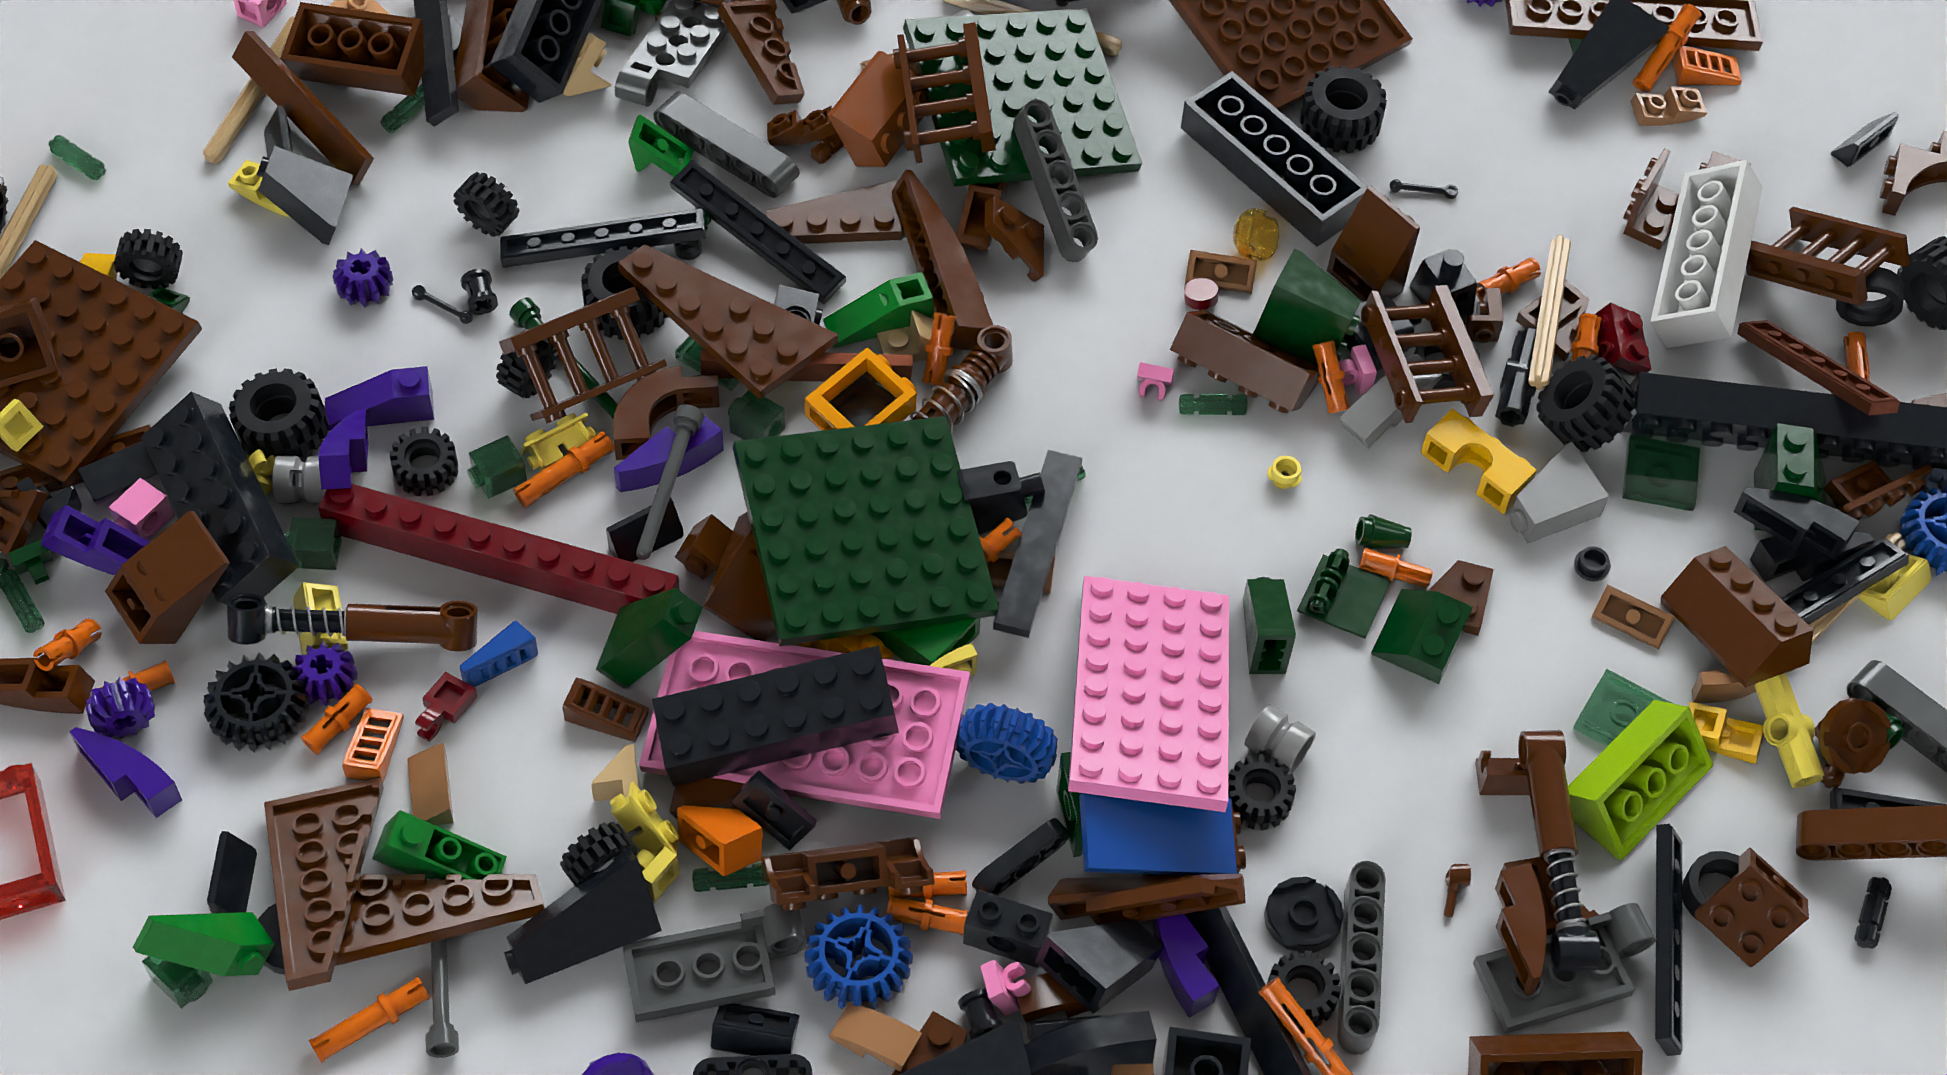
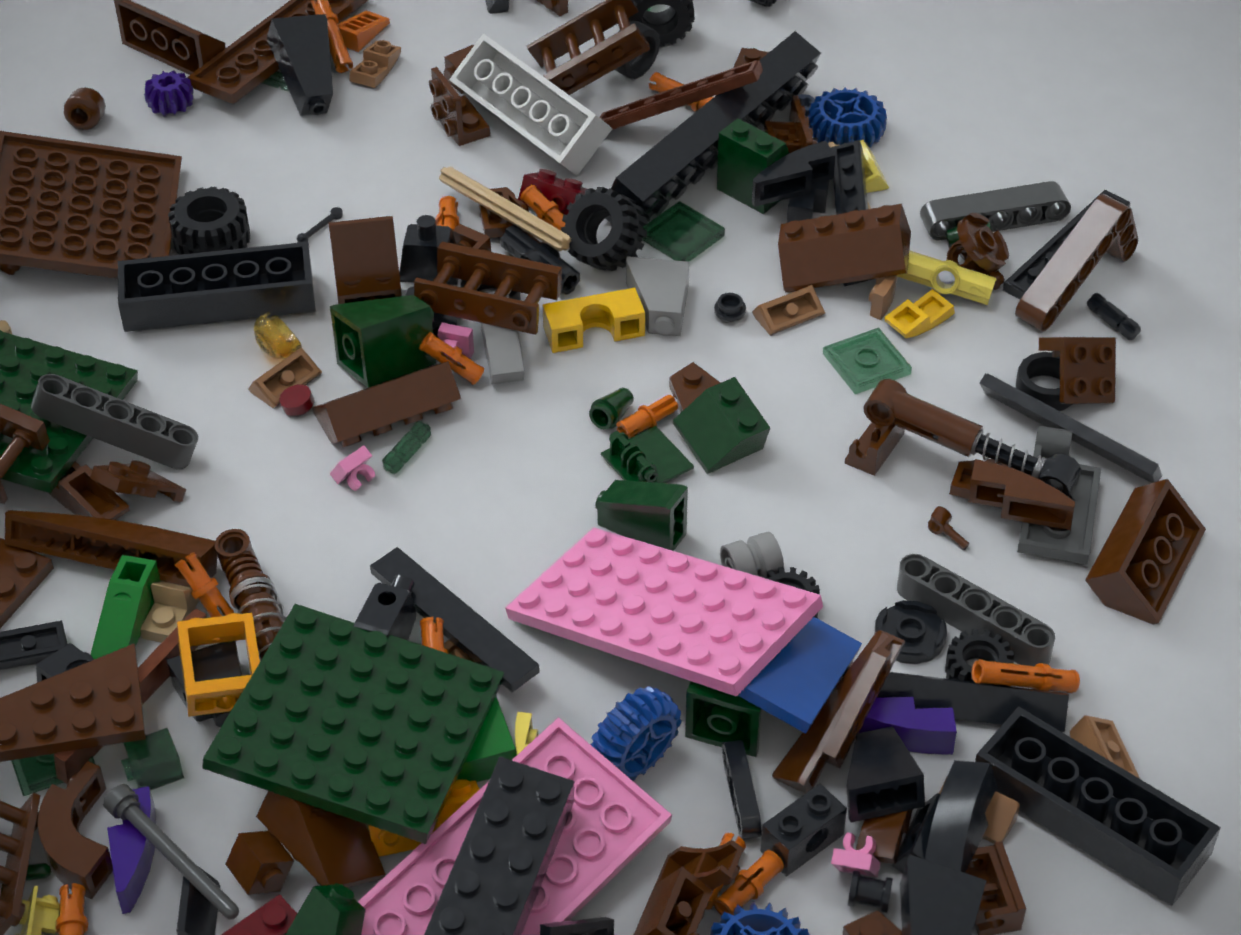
camera: 55 degrees left, 10 degrees down
light yellow plate [1267,456,1302,489] -> none
lime slope [1568,700,1714,860] -> none

